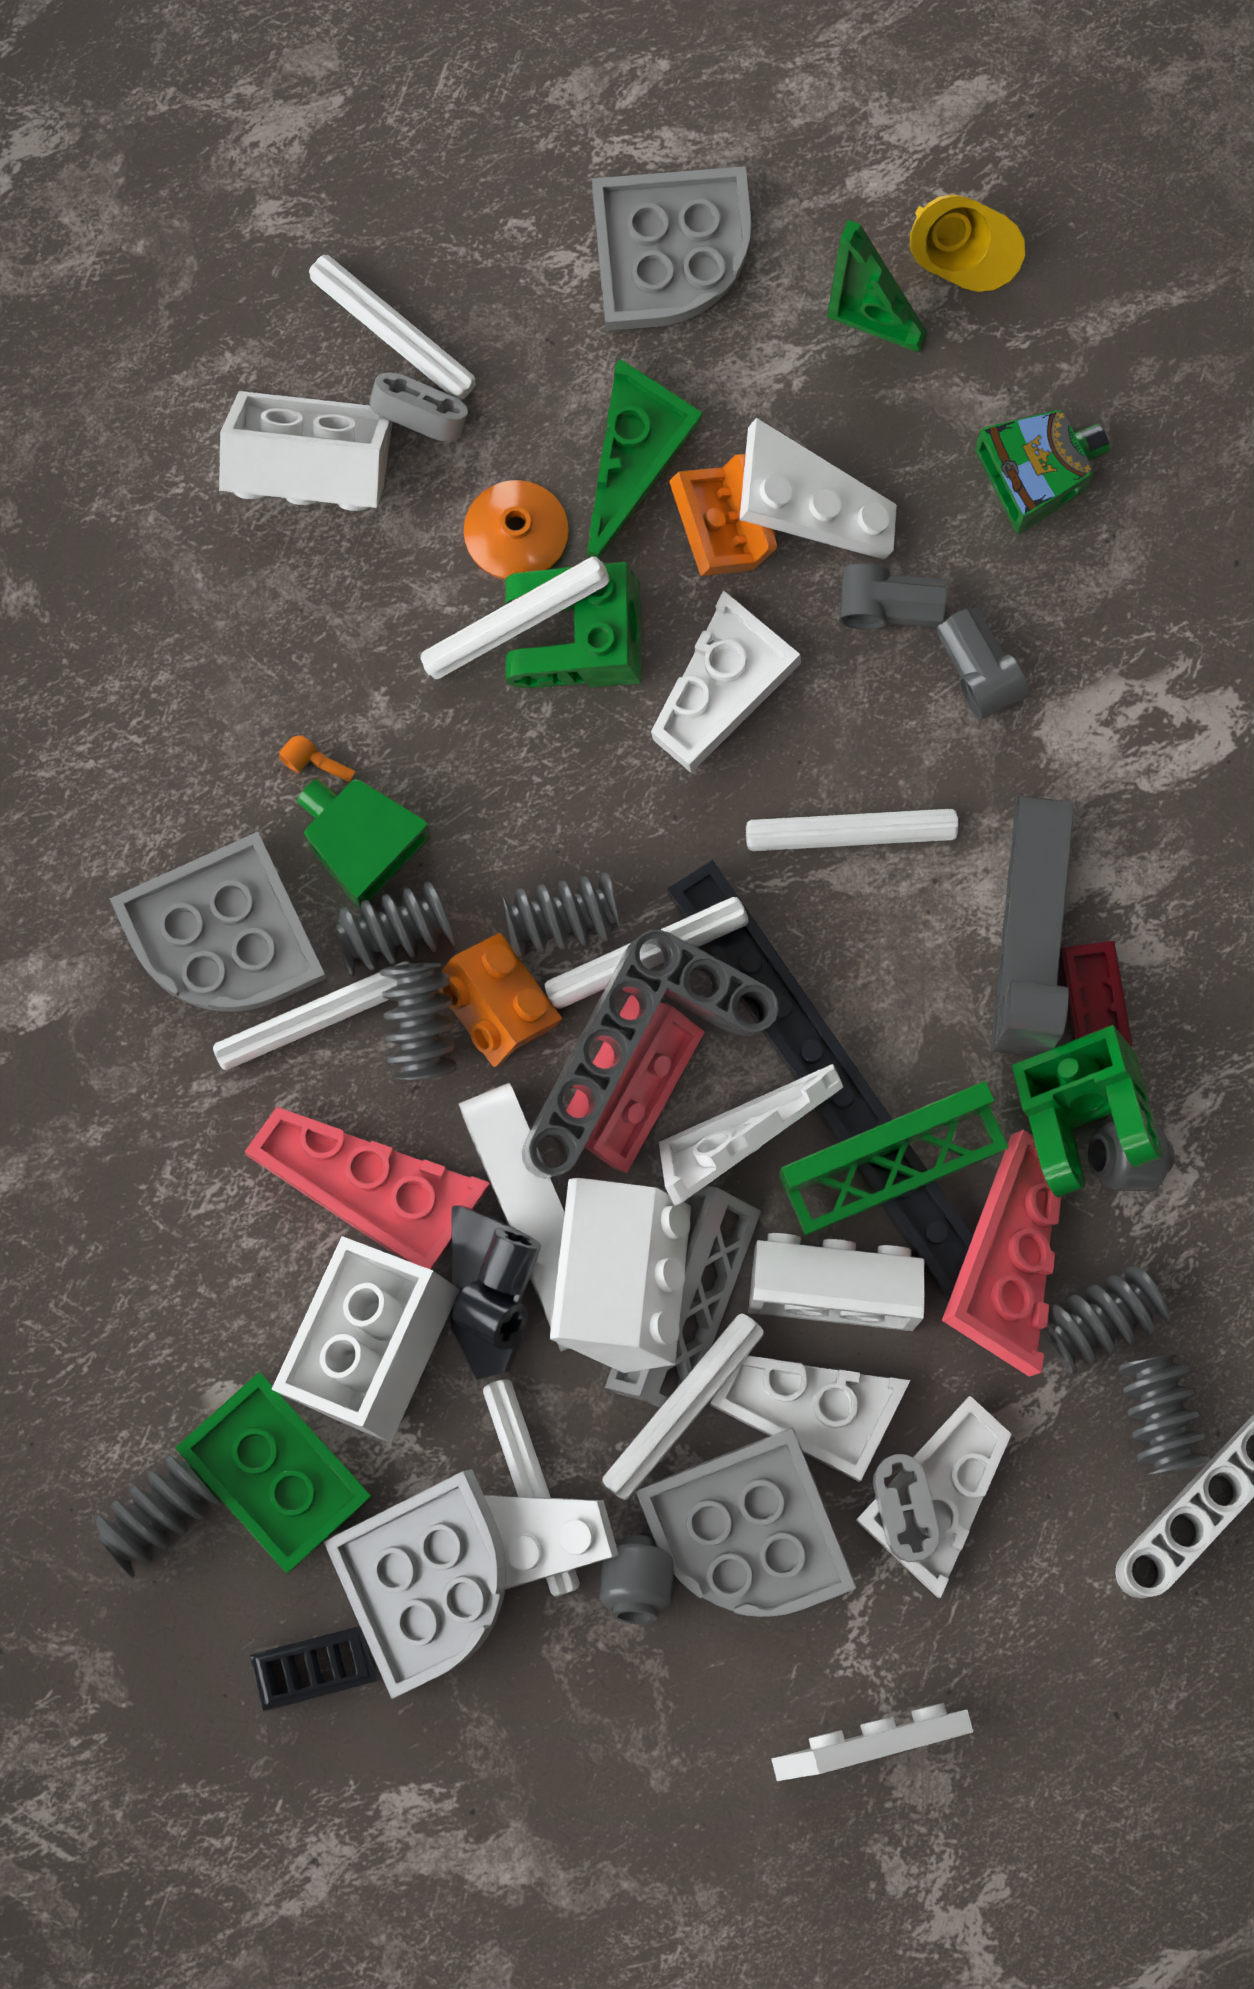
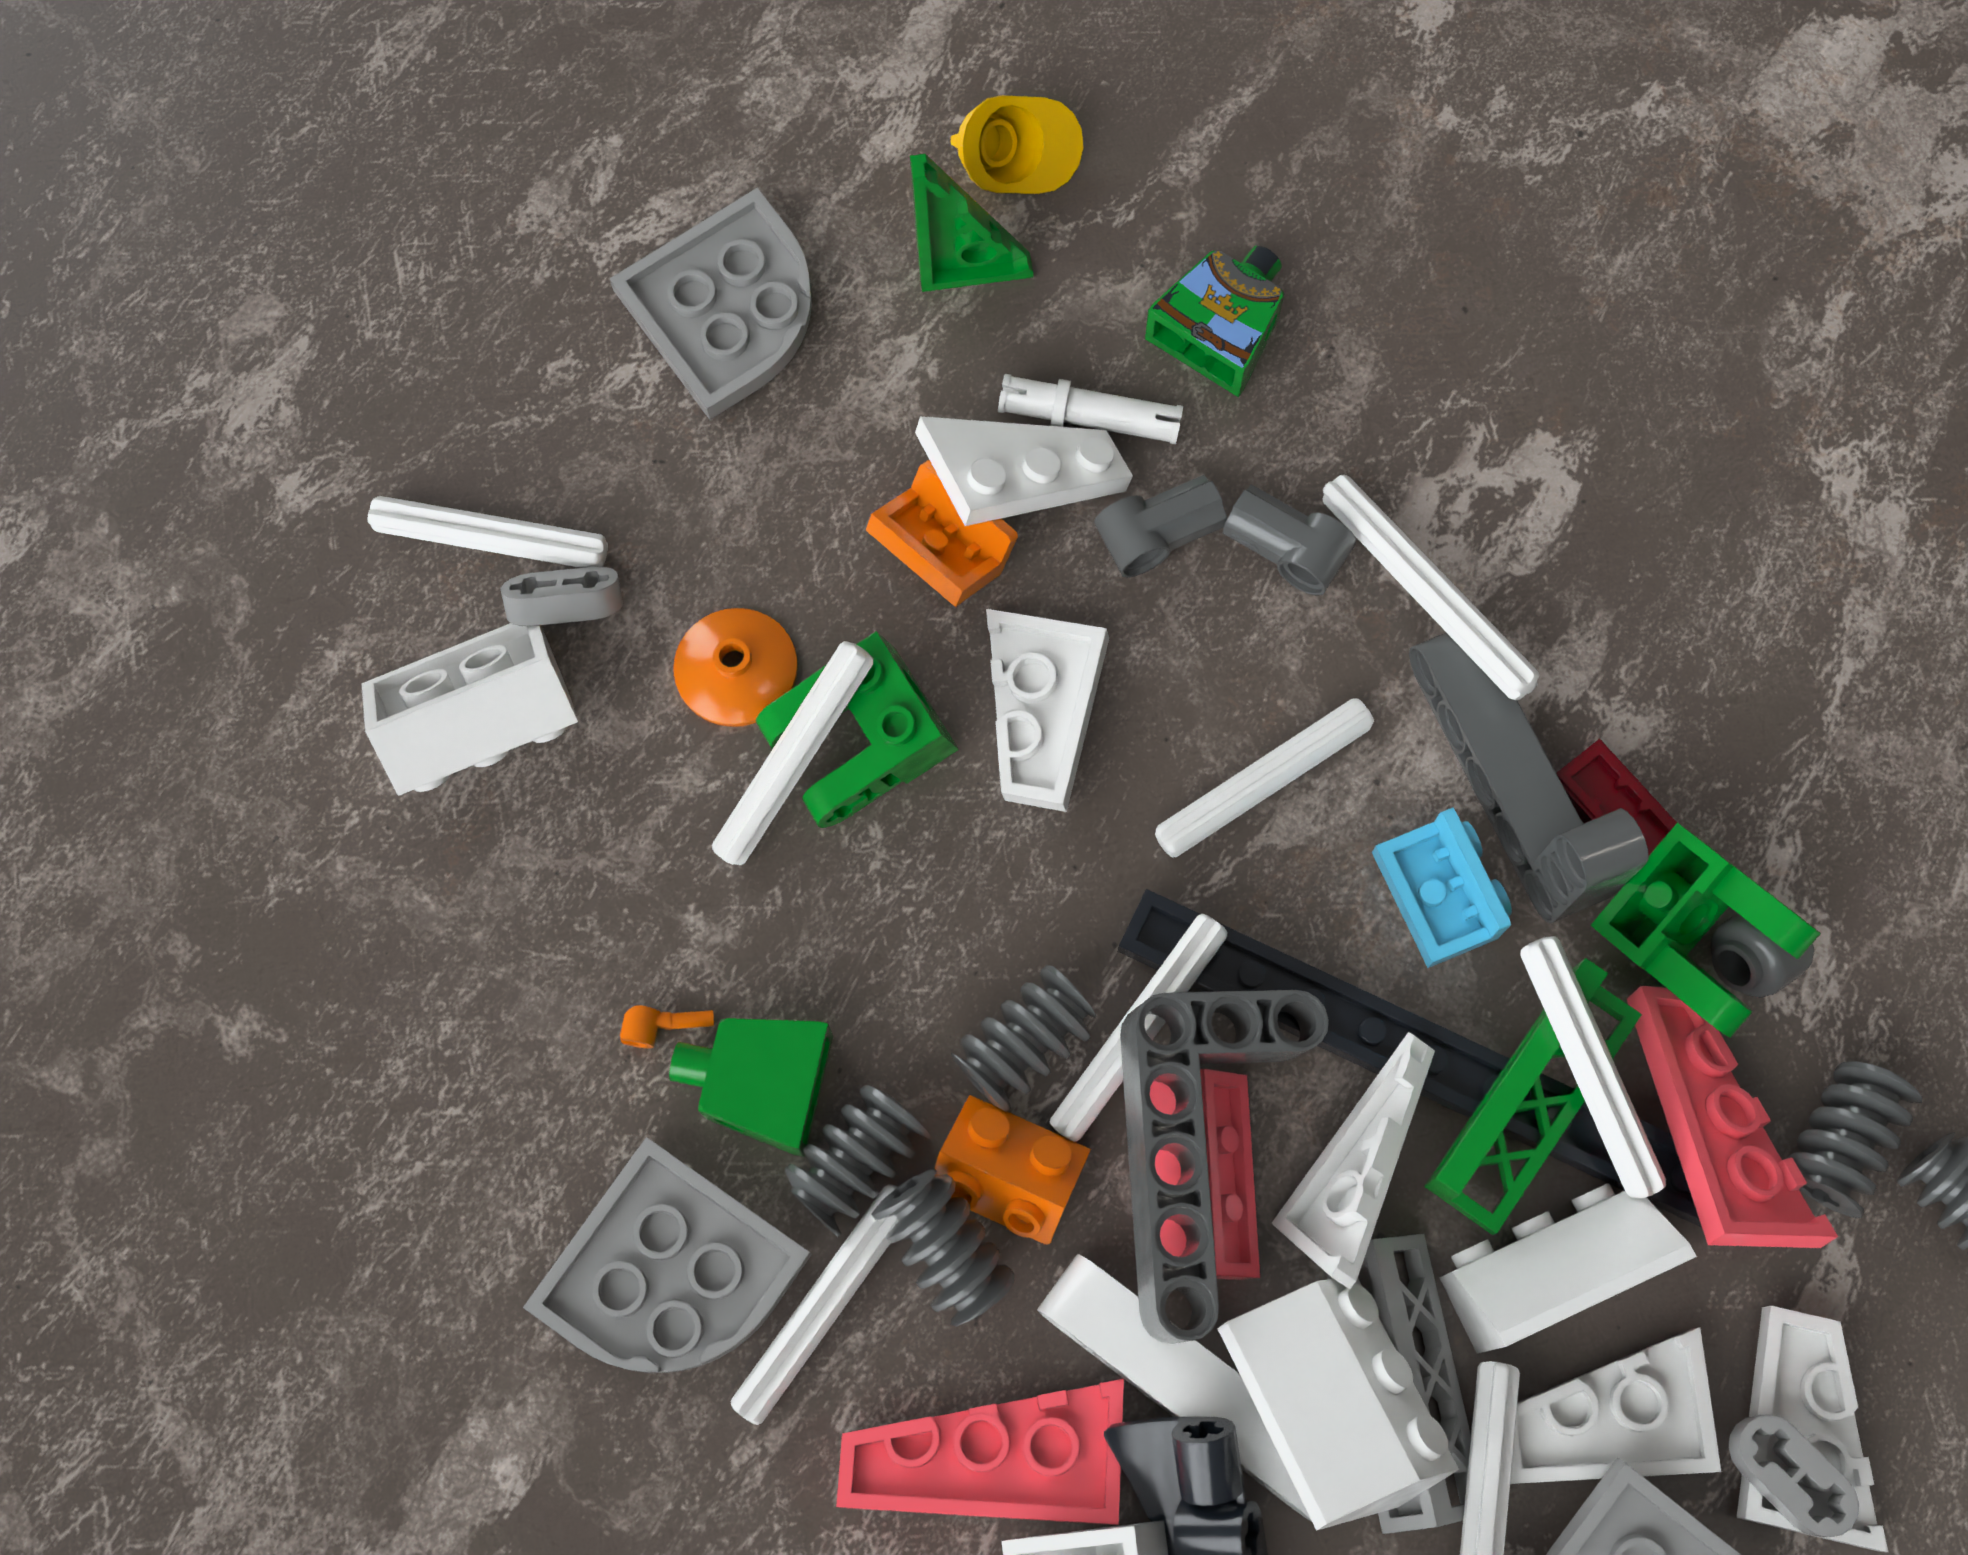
camera: 25 degrees left, 5 degrees down
green wing [587,359,703,560] -> none
none -> white pin [998,374,1183,445]
none -> white axle [1322,475,1539,700]
none -> medium azure bracket [1372,807,1512,968]
none -> white axle [1521,936,1666,1199]

